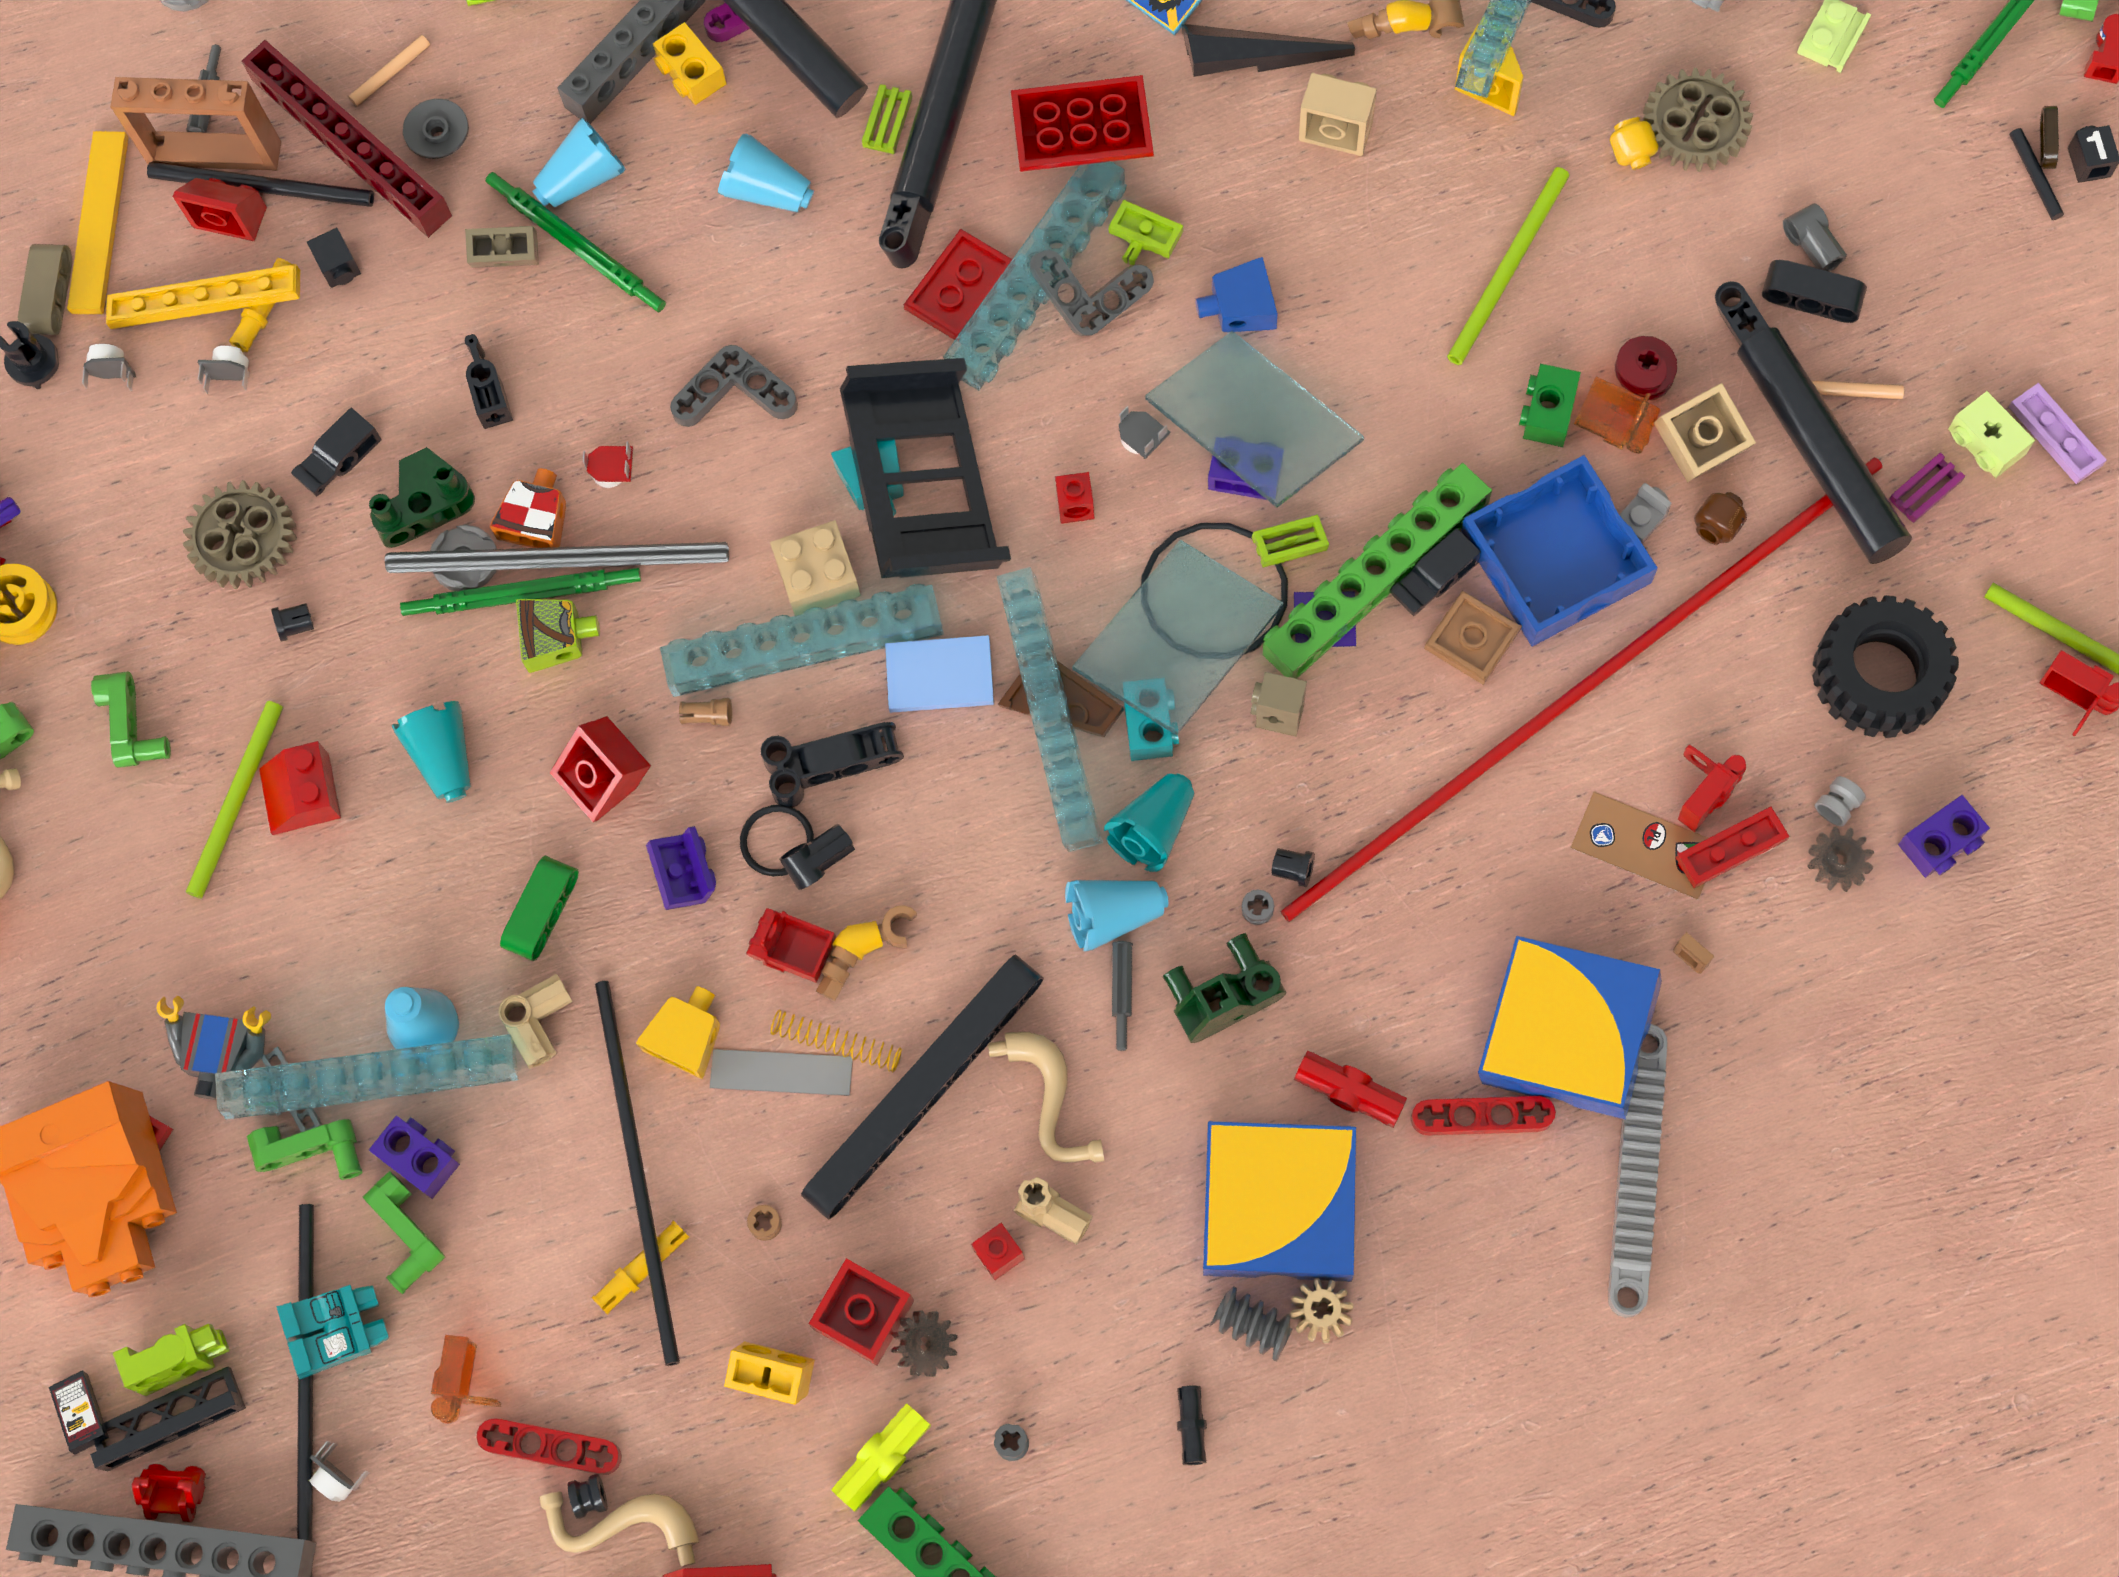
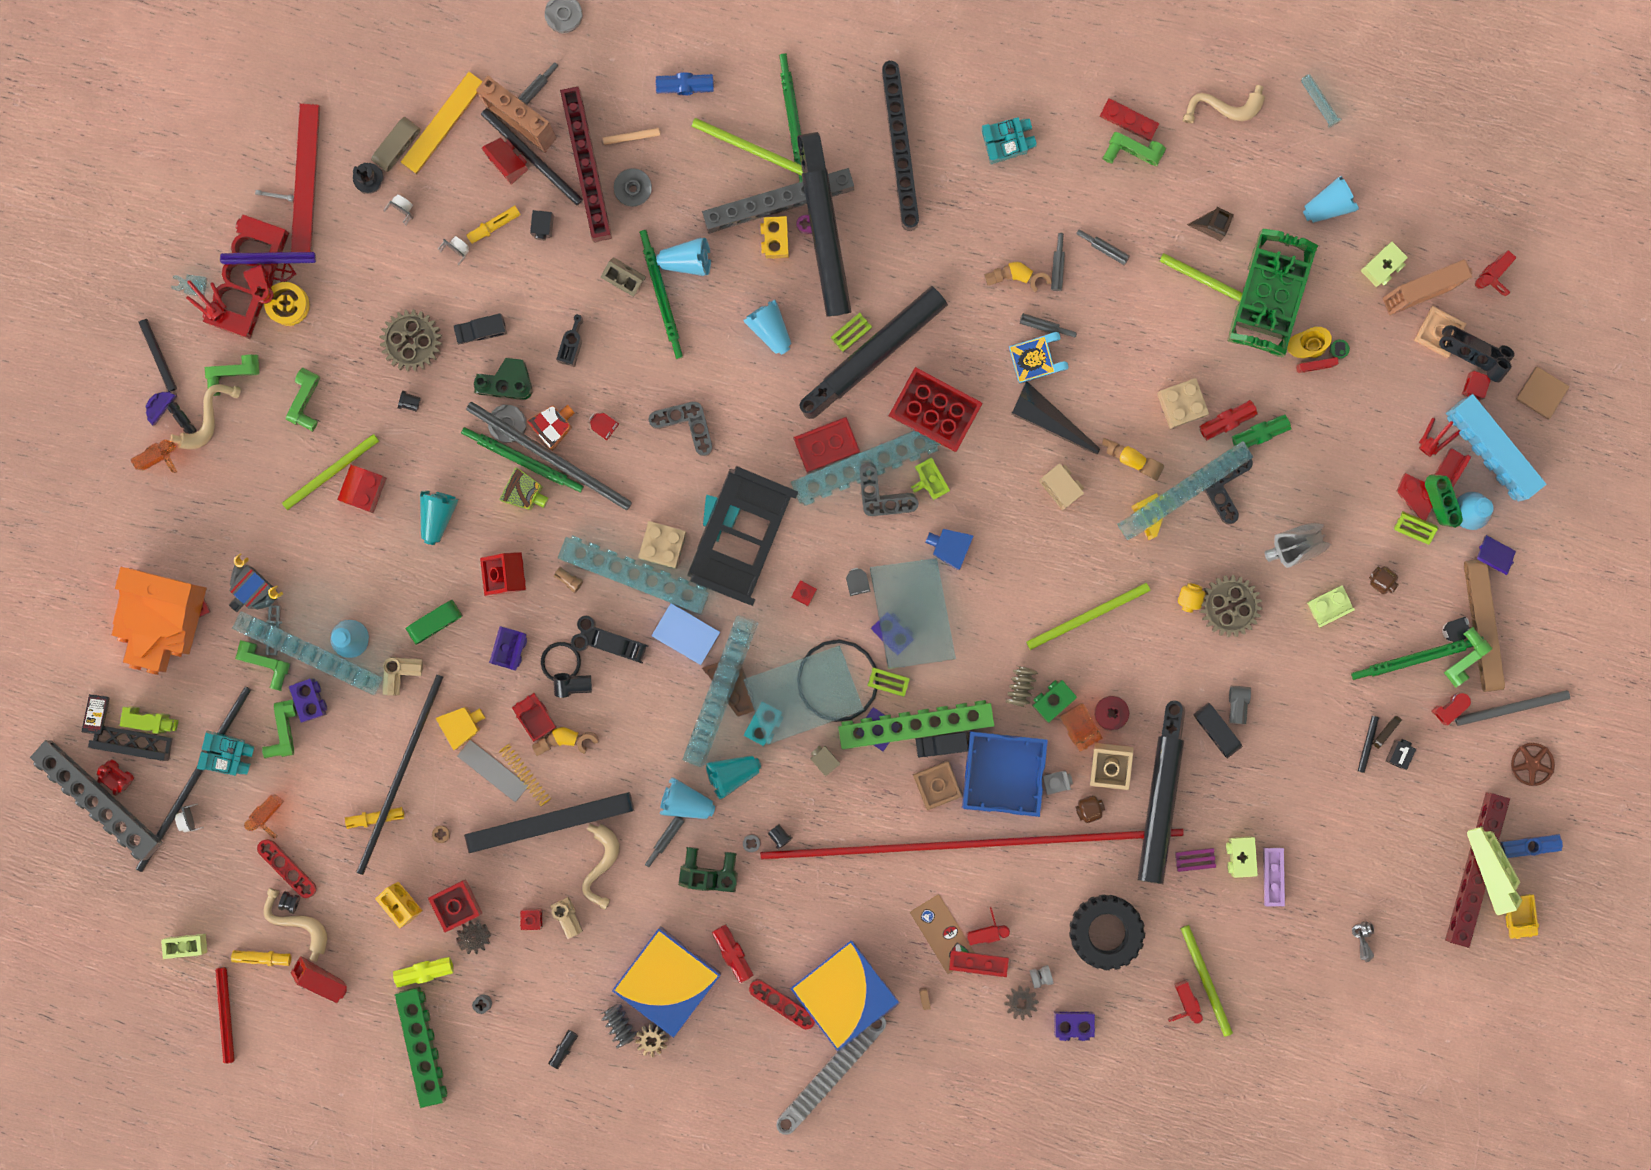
camera: 30 degrees right, 15 degrees up
yellow tile [106,264,301,329] -> none
light nougat piece [1812,381,1904,399] -> none
none -> dark tan piece [1006,666,1038,708]

